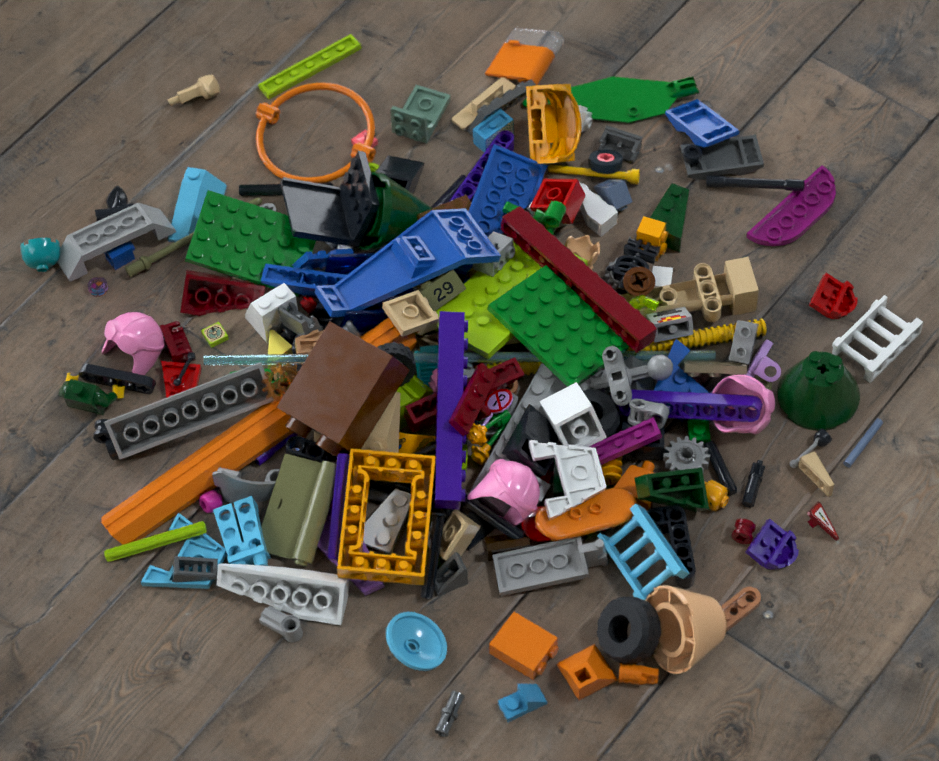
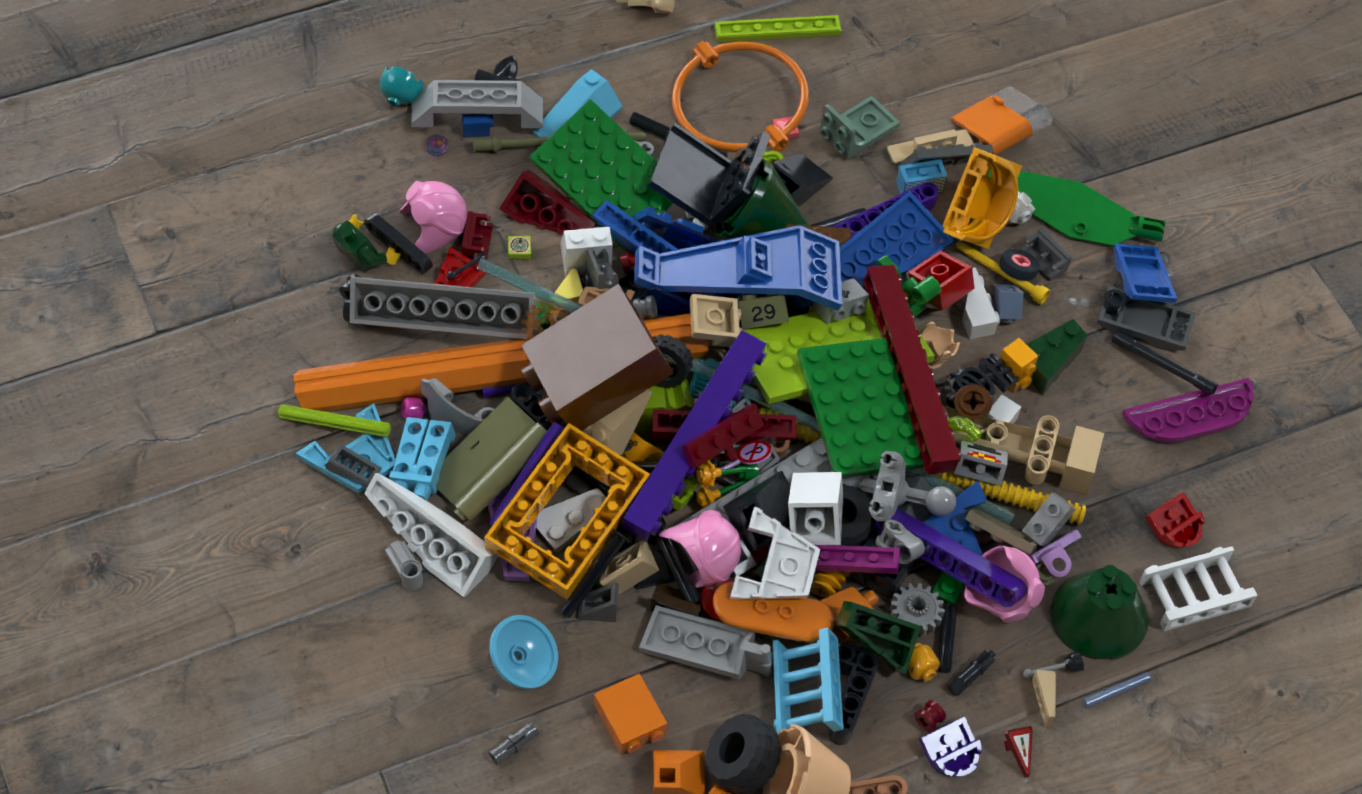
camera: 20 degrees right, 0 degrees up
dark azure slope [498,684,547,722] -> none

